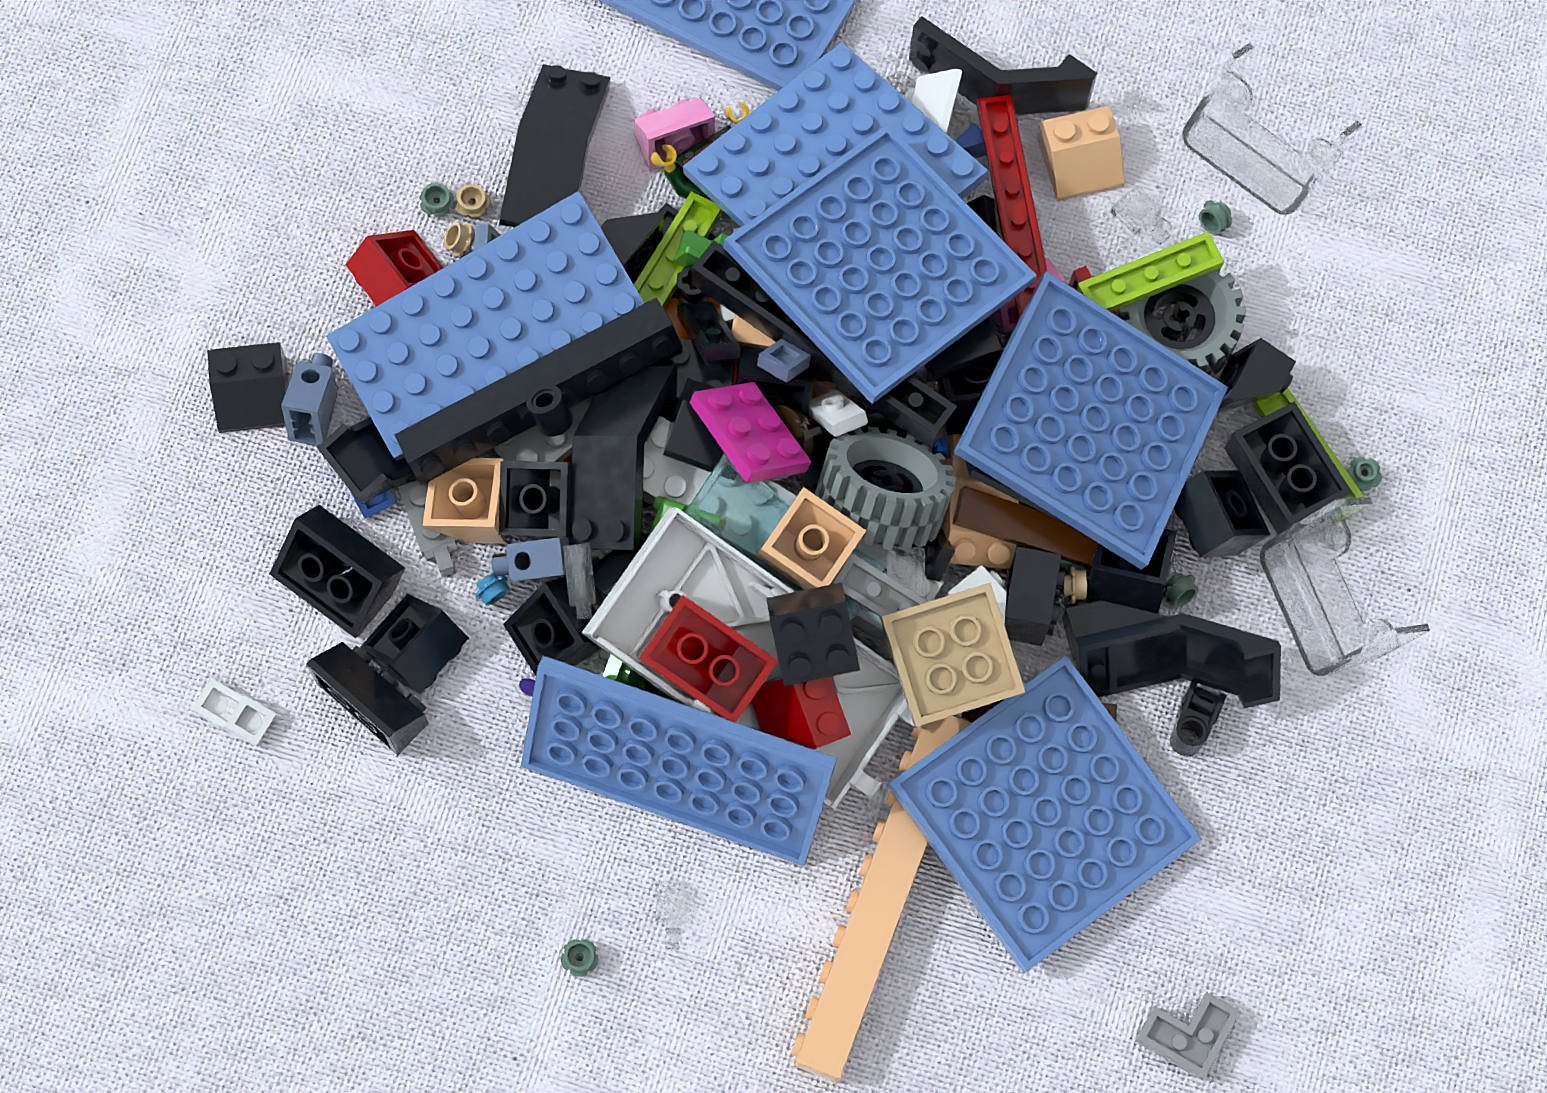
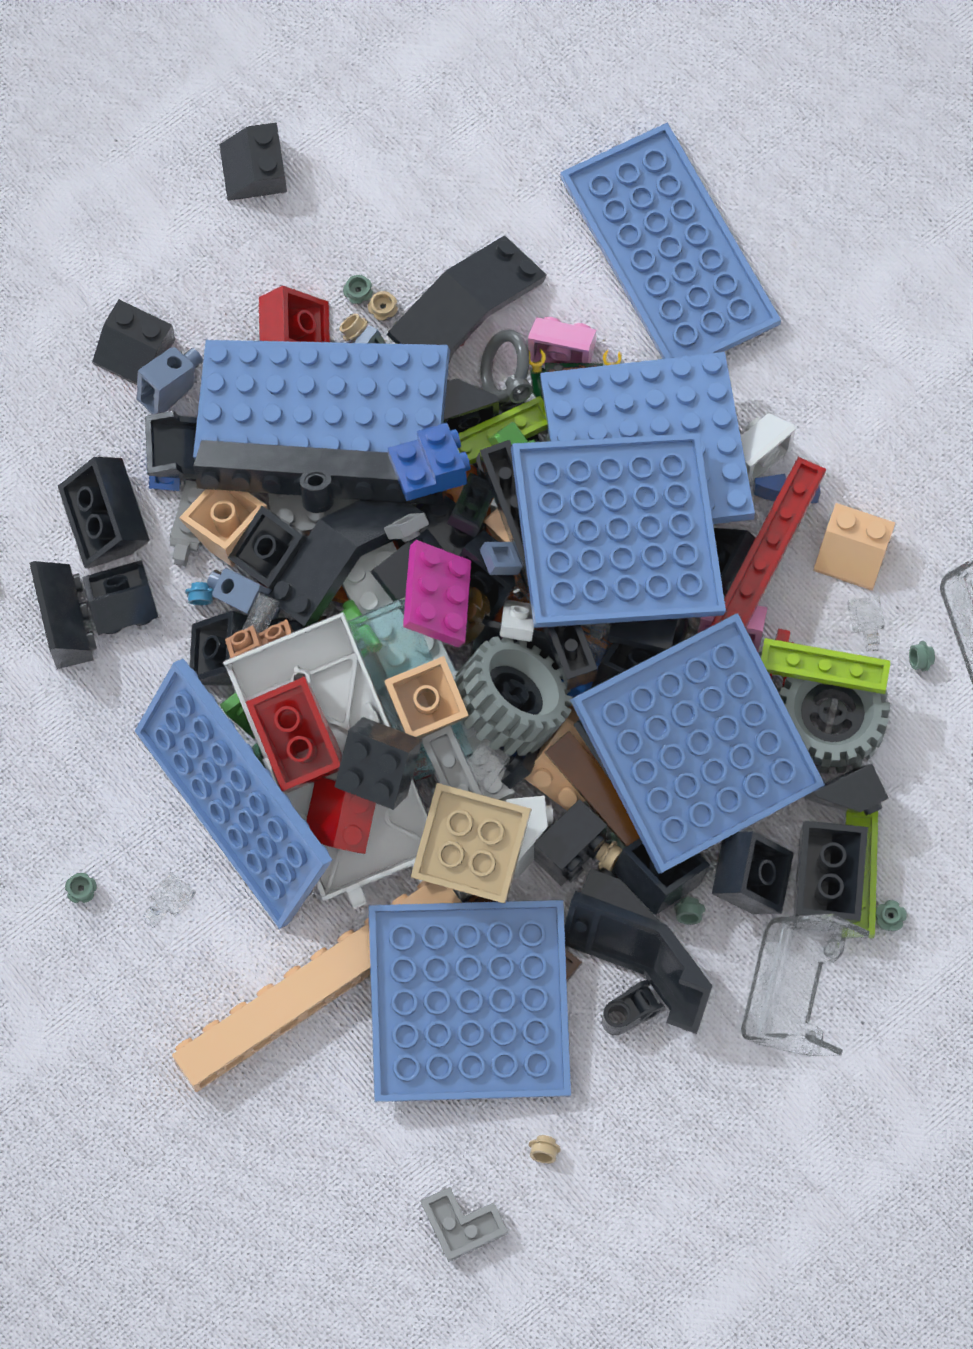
camera: 40 degrees right, 0 degrees up
black windscreen [909,16,1098,115] -> none
none -> black slope [219,122,287,201]
none -> nougat slope [225,619,293,658]
none -> light grey plate [384,513,429,542]
none -> plate [388,423,470,501]
none -> dark grey piece [480,329,533,403]
none -> tan plate [529,1135,561,1164]

